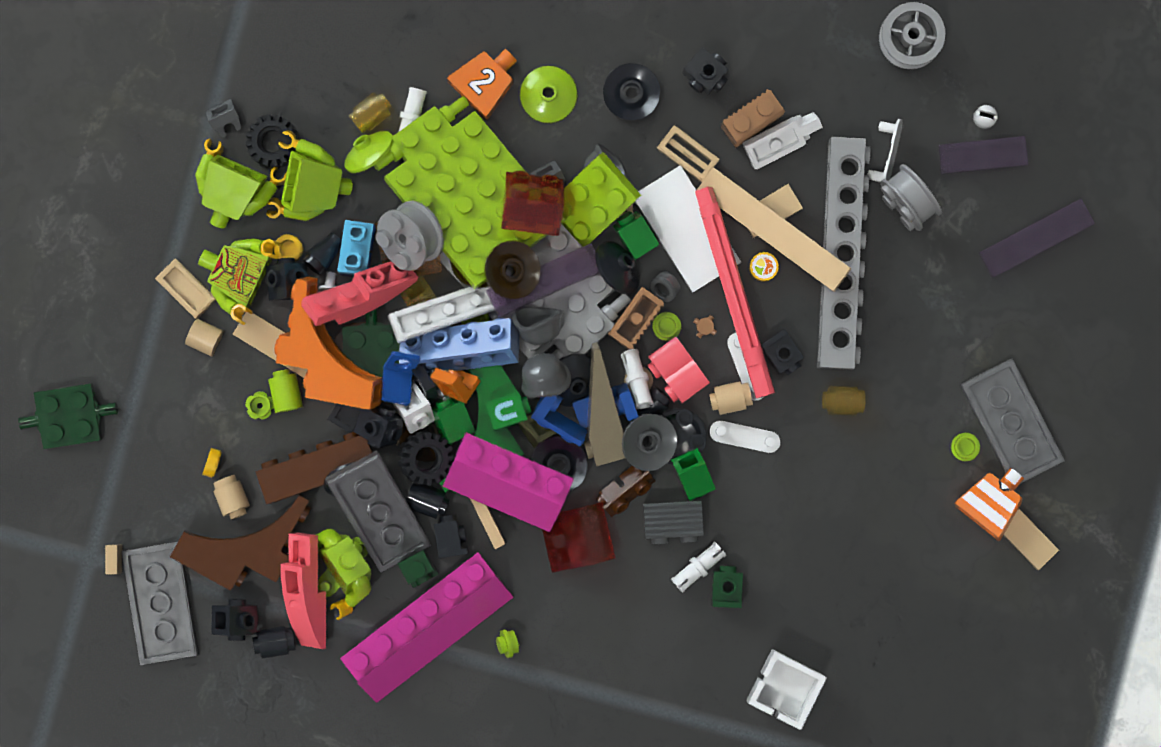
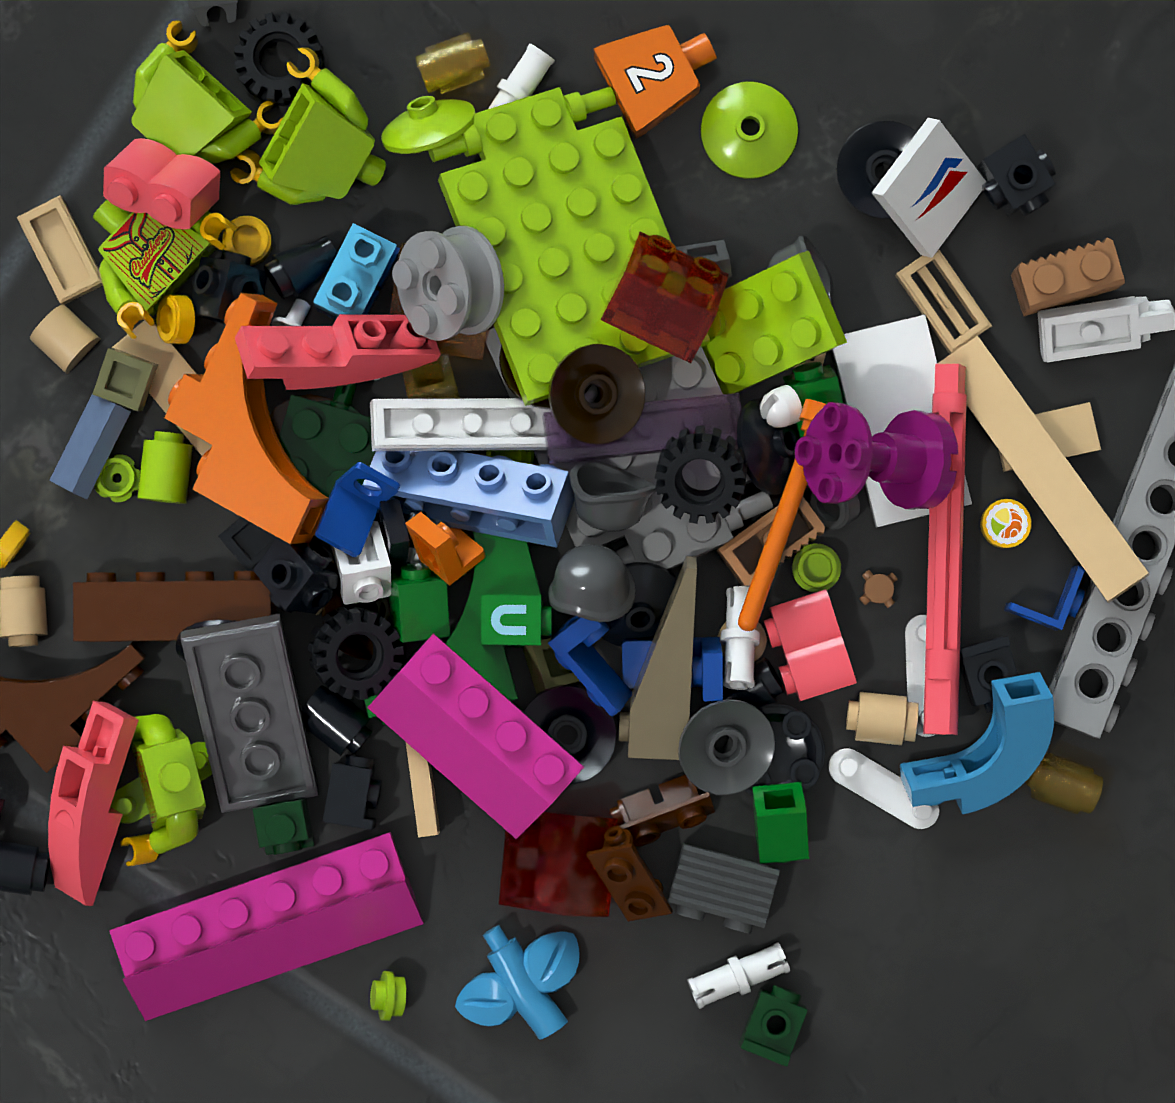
camera: 25 degrees right, 0 degrees up
none -> sand blue tile [49,393,131,499]
none -> olive plate [93,348,158,411]
none -> coral brick [103,138,220,229]
none -> yellow tile [156,295,195,344]
none -> dark azure plant [455,925,579,1040]
none -> reddish brown hinge [587,826,673,922]
none -> black tyre [655,426,747,524]
none -> orange piece [738,399,826,631]
none -> white hinge [760,385,802,428]
none -> magenta piece [795,402,958,510]
none -> white tile [872,118,986,258]
none -> dark azure arch [900,672,1054,814]
none -> blue bracket [1004,565,1085,631]

